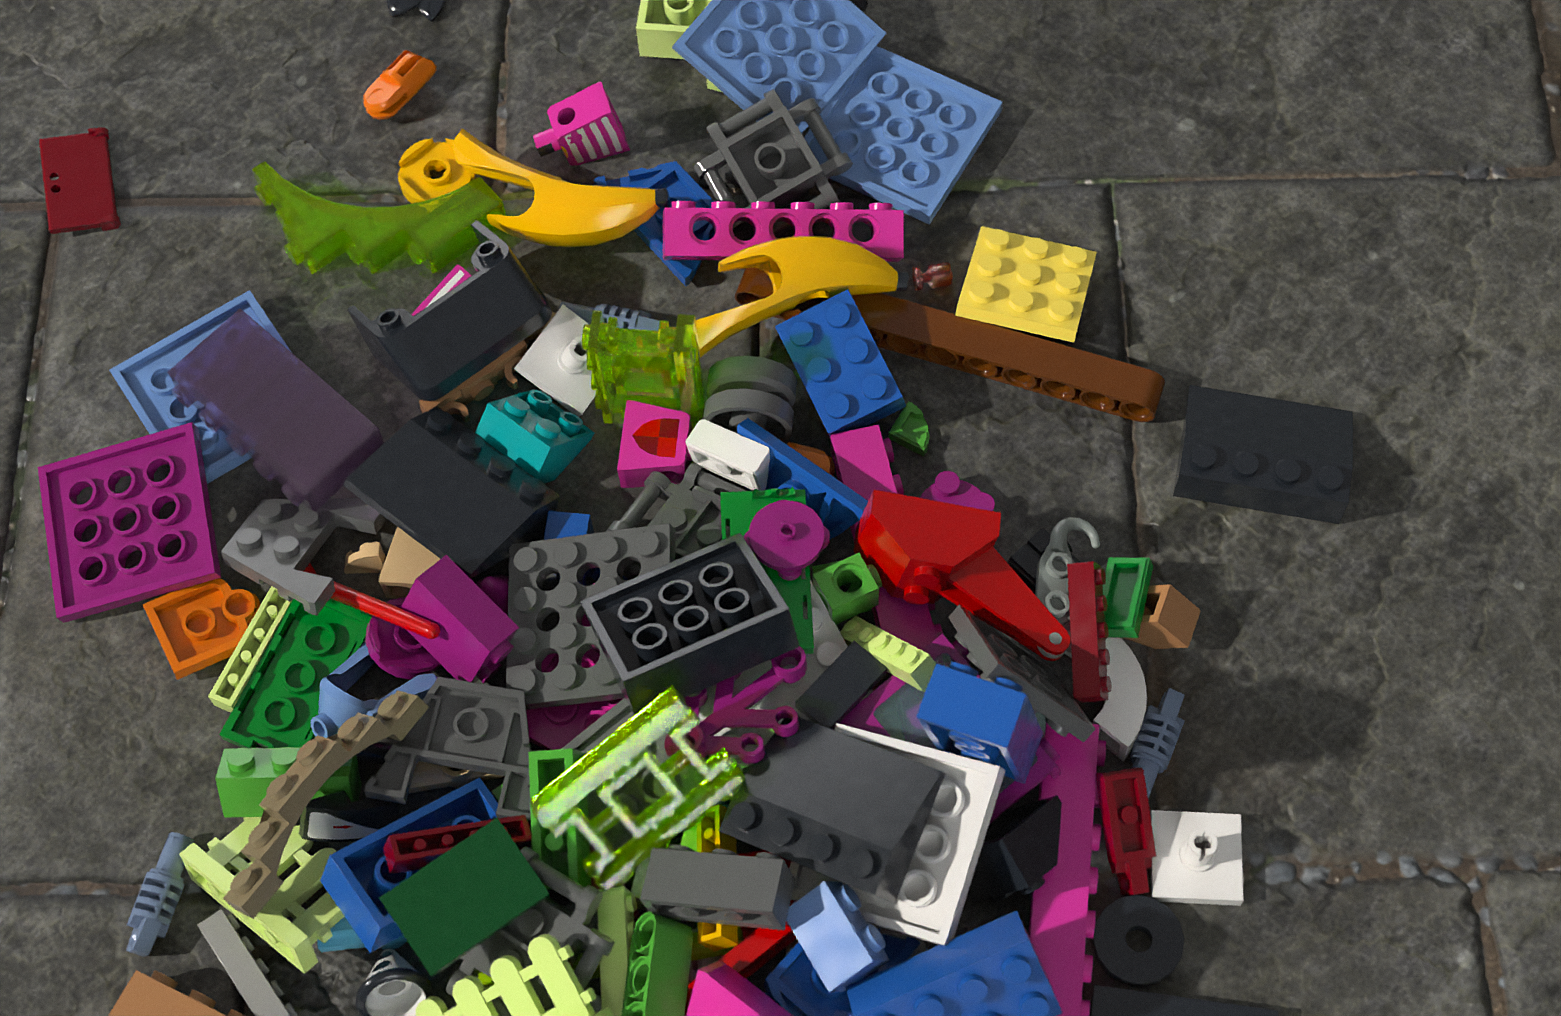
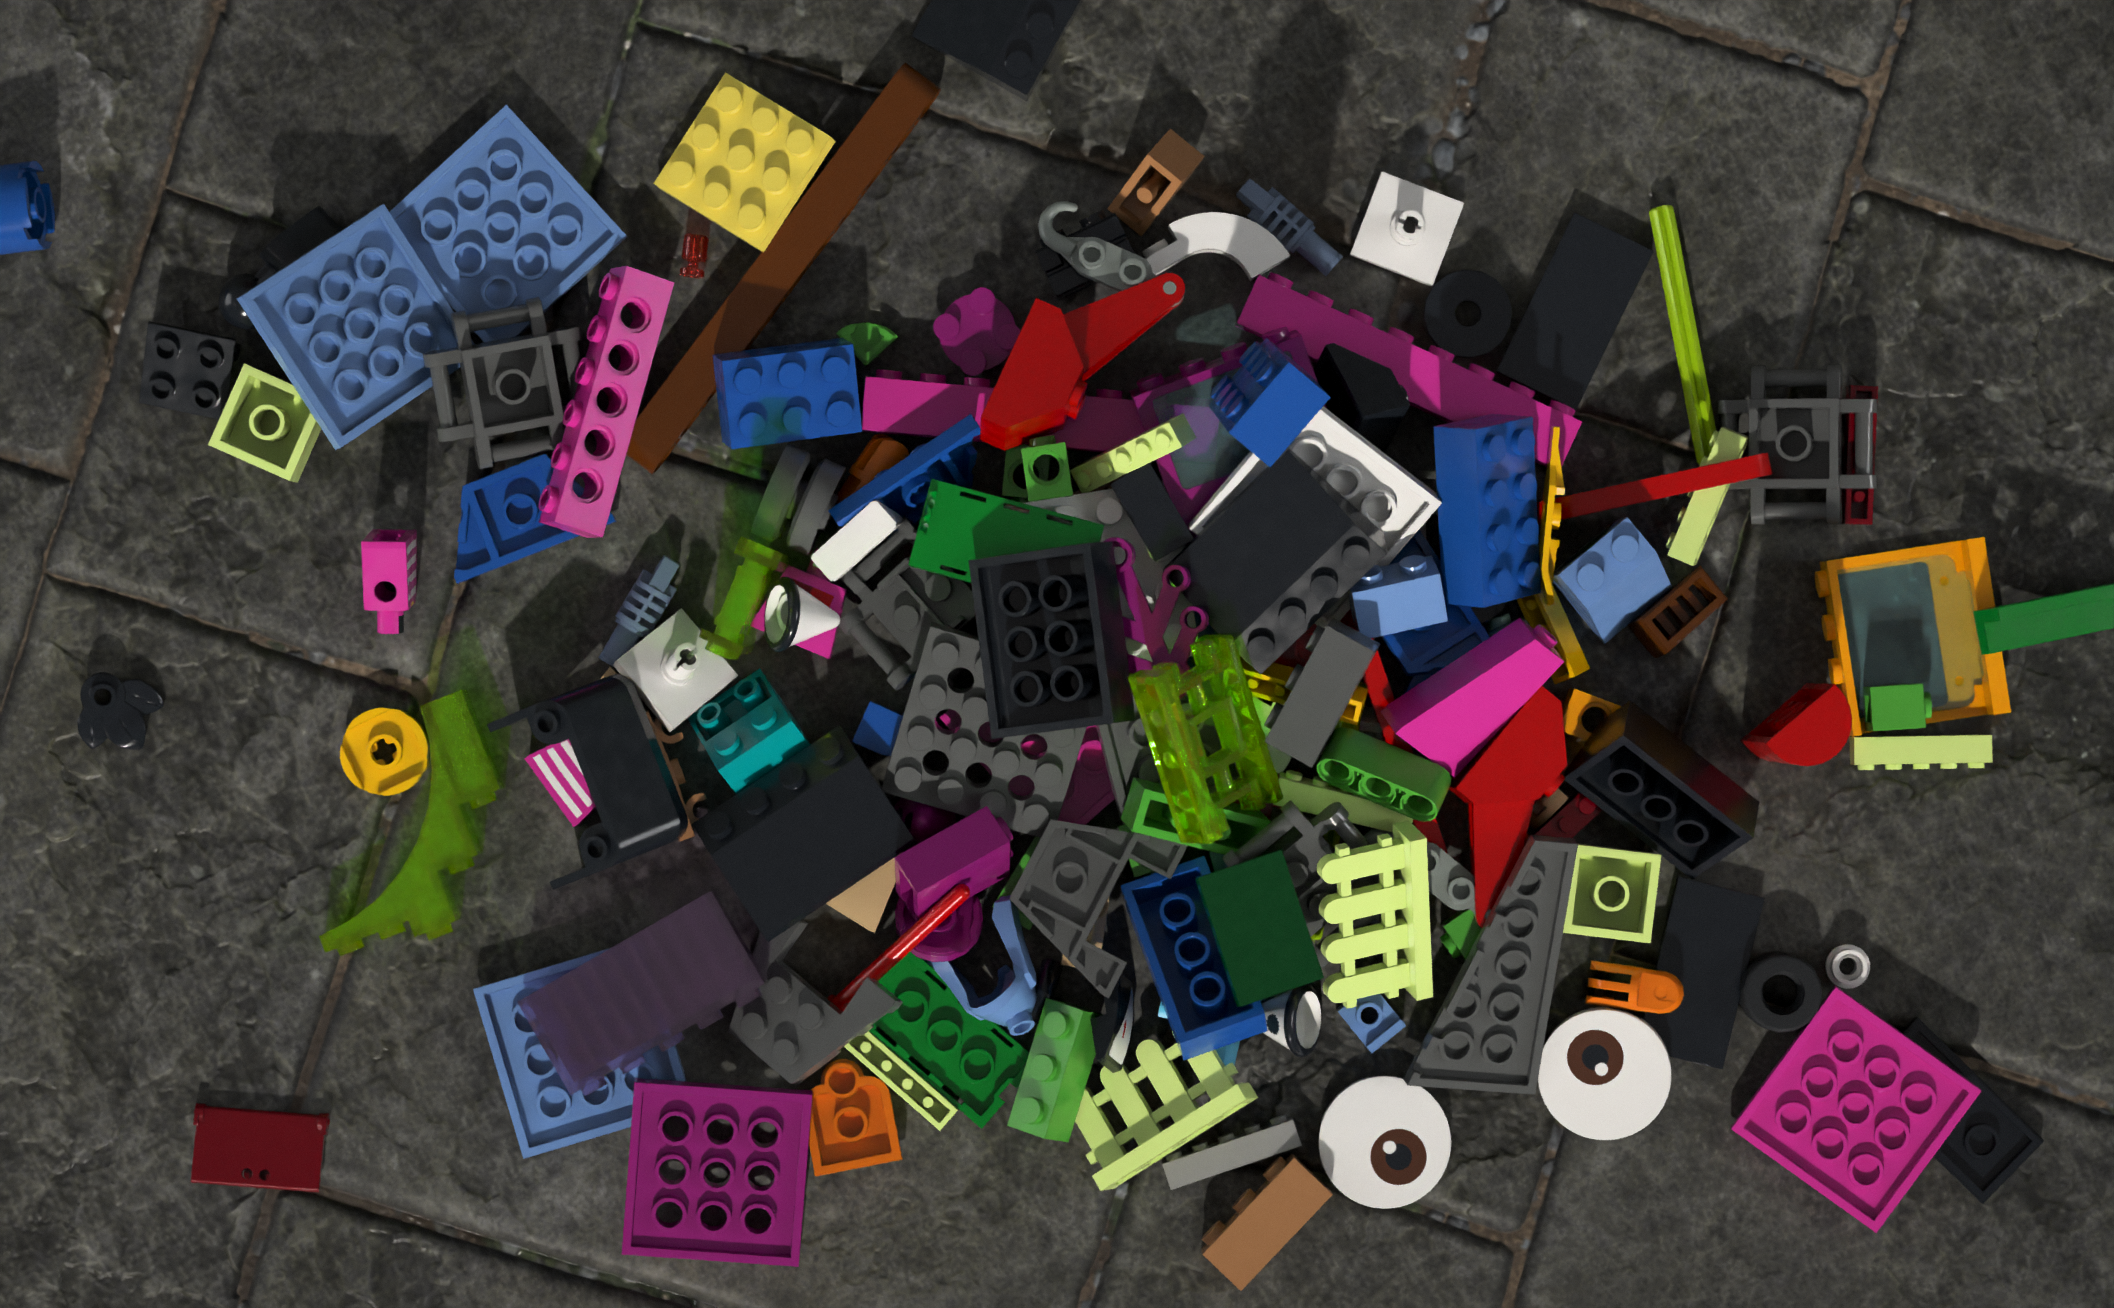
camera: 75 degrees left, 25 degrees up
sand blue hinge [126,832,195,957] -> none
dark tan piece [223,690,429,919] -> none
tan tile [344,542,386,574] -> none
orange arm [363,50,436,120] -> none
dark red piece [383,815,532,874] -> none
yellow piece [452,129,671,247] -> none
yellow piece [678,236,909,366] -> none
magenta piece [744,500,830,580] -> none
dark grey plate [948,604,1095,742] -> none
dark red piece [1067,561,1111,702] -> none
dark red hinge [1095,767,1156,895] -> none
green tile [1103,557,1153,638] -> none
none -> white hat [764,577,841,652]

